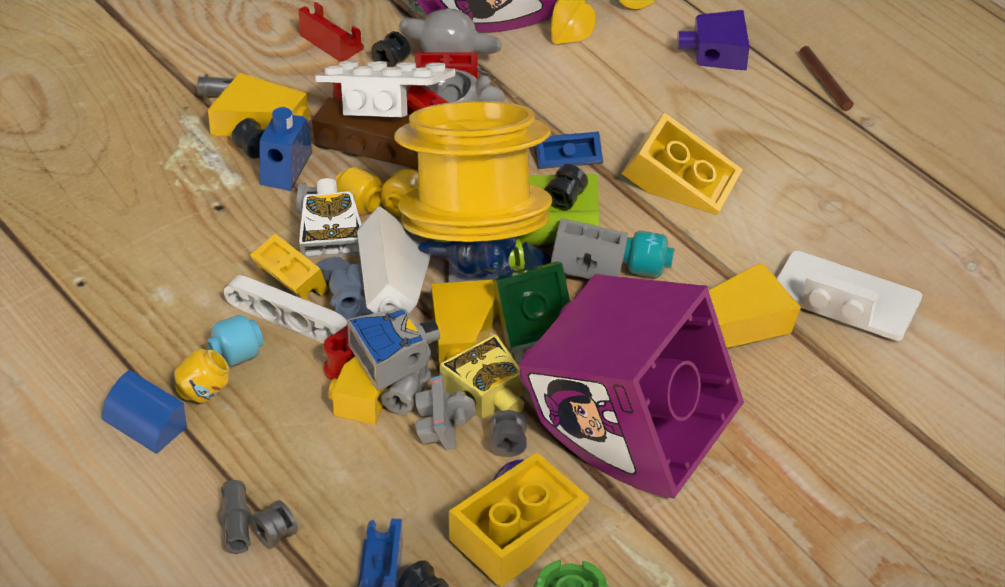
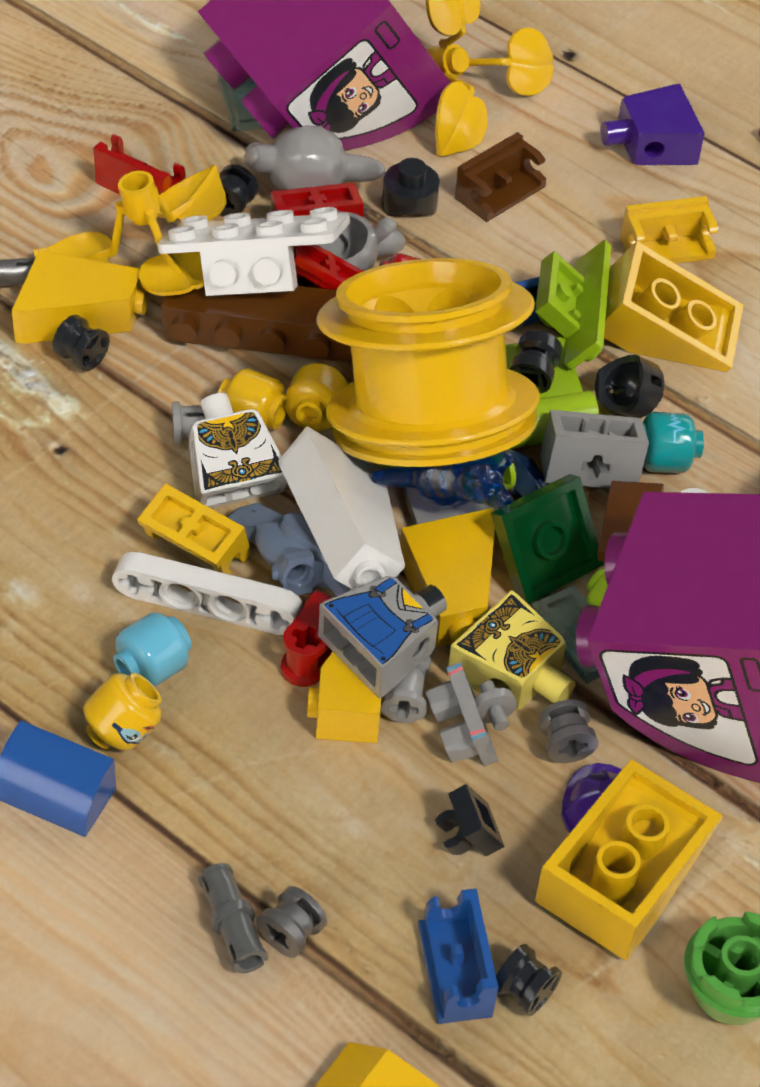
camera: 15 degrees left, 5 degrees up
blue torso [260,107,312,191] -> none
none -> yellow plant [33,164,226,296]
none -> black piece [382,158,440,215]
none -> black tile [435,784,505,856]
none -> reddish brown hinge [455,132,547,222]
none -> lime bracket [535,240,611,370]
none -> black piece [594,354,665,418]
none -> yellow hinge [620,196,718,264]

